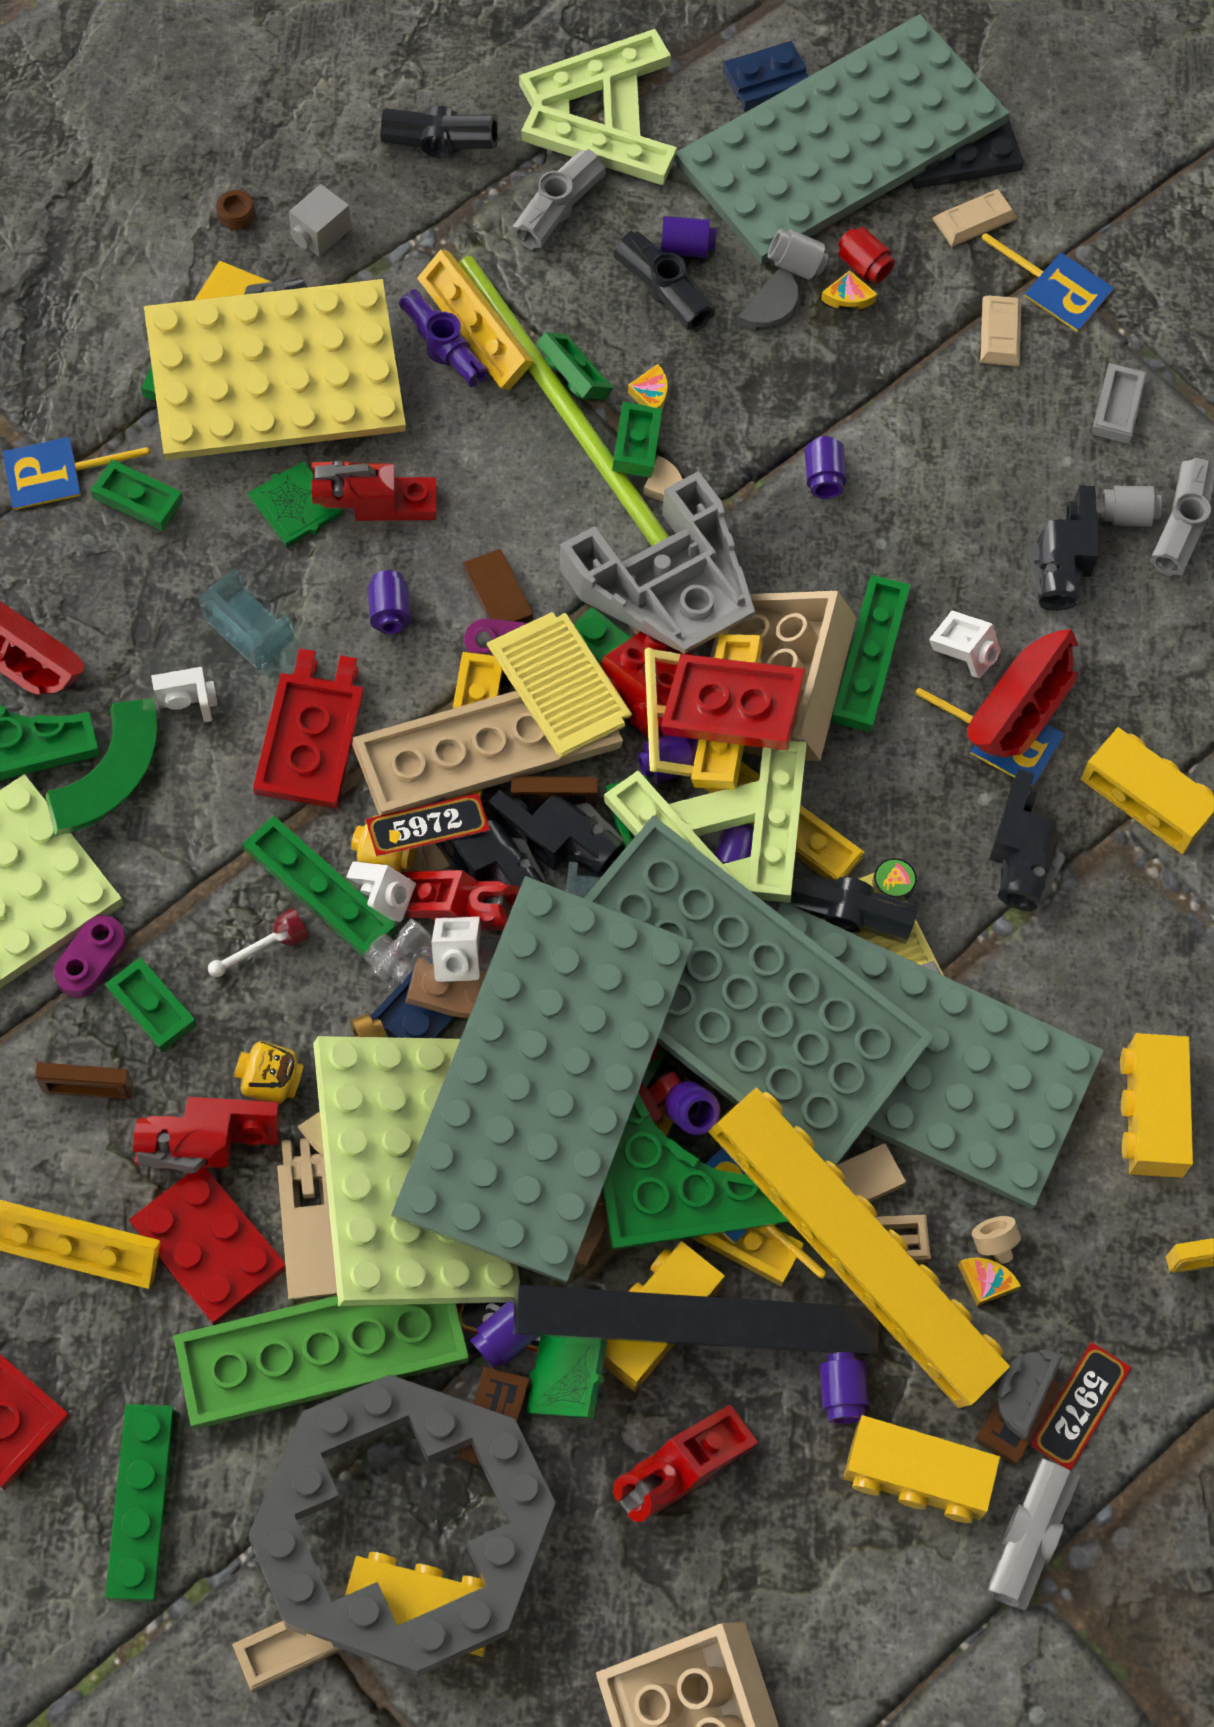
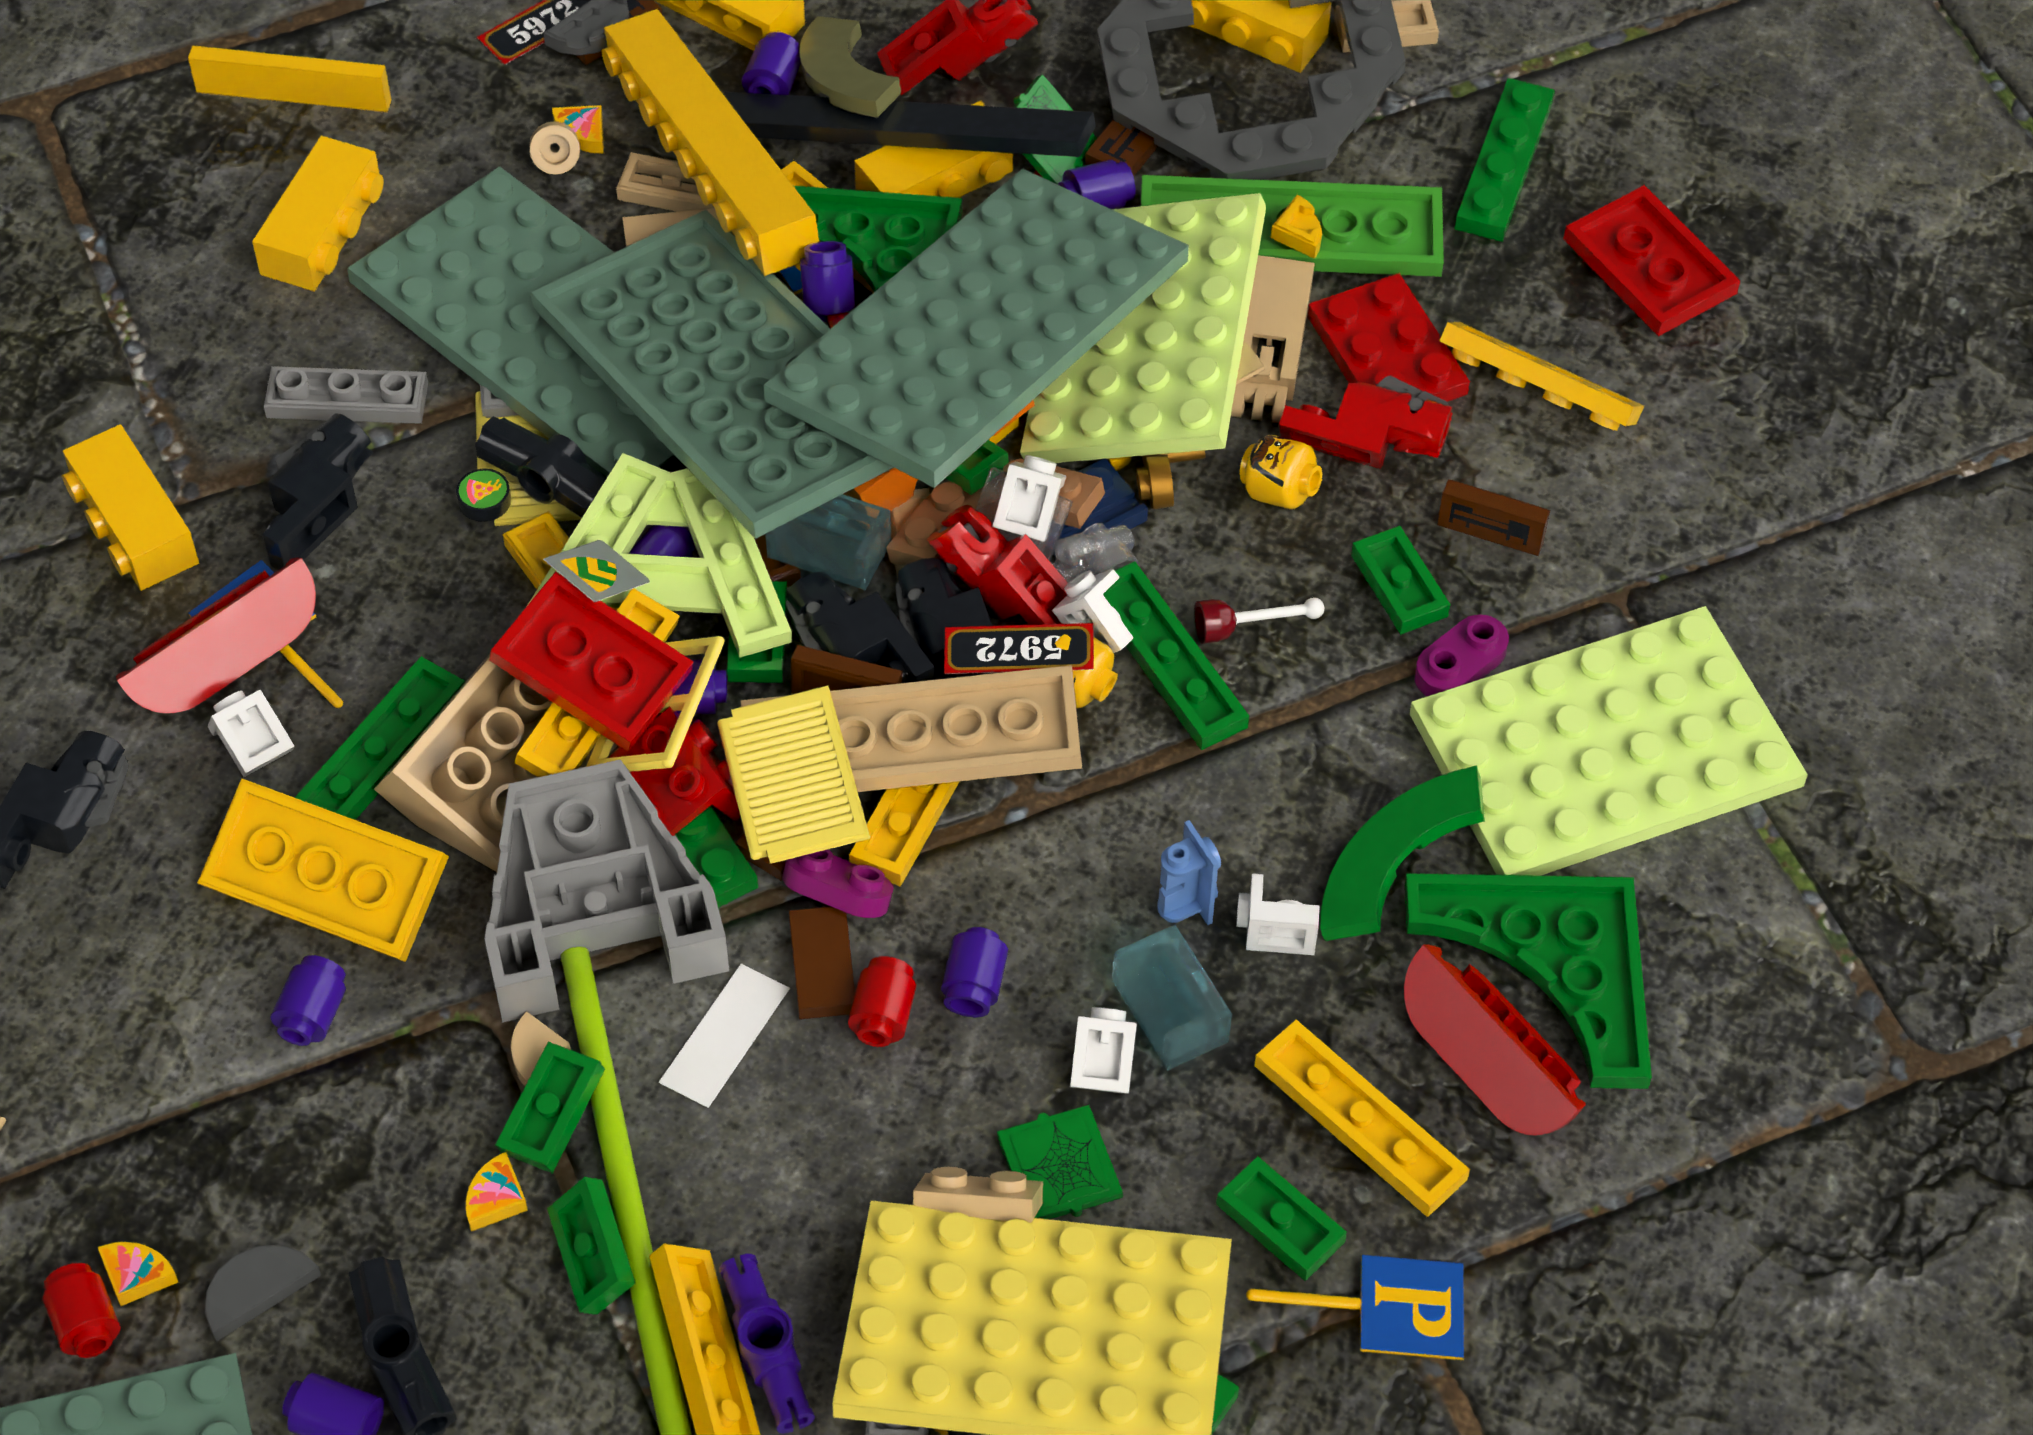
camera: 160 degrees left, 10 degrees down
red tile [253,648,364,809] -> none
red plate [311,461,437,521] -> none
light grey brick [768,229,828,280] -> none
none -> yellow tile [197,778,449,962]
none -> light grey tile [264,366,428,424]
none -> light grey sticker [543,540,650,602]
none -> white sticker [659,964,790,1108]
none -> olive tile [799,16,901,118]
none -> red brick [848,956,916,1047]
none -> tan plate [913,1167,1043,1223]
none -> white bracket [1070,1007,1137,1094]
none -> medium blue hinge [1157,820,1221,925]
none -> yellow plate [1254,1020,1470,1217]
none -> yellow tile [1271,194,1322,259]

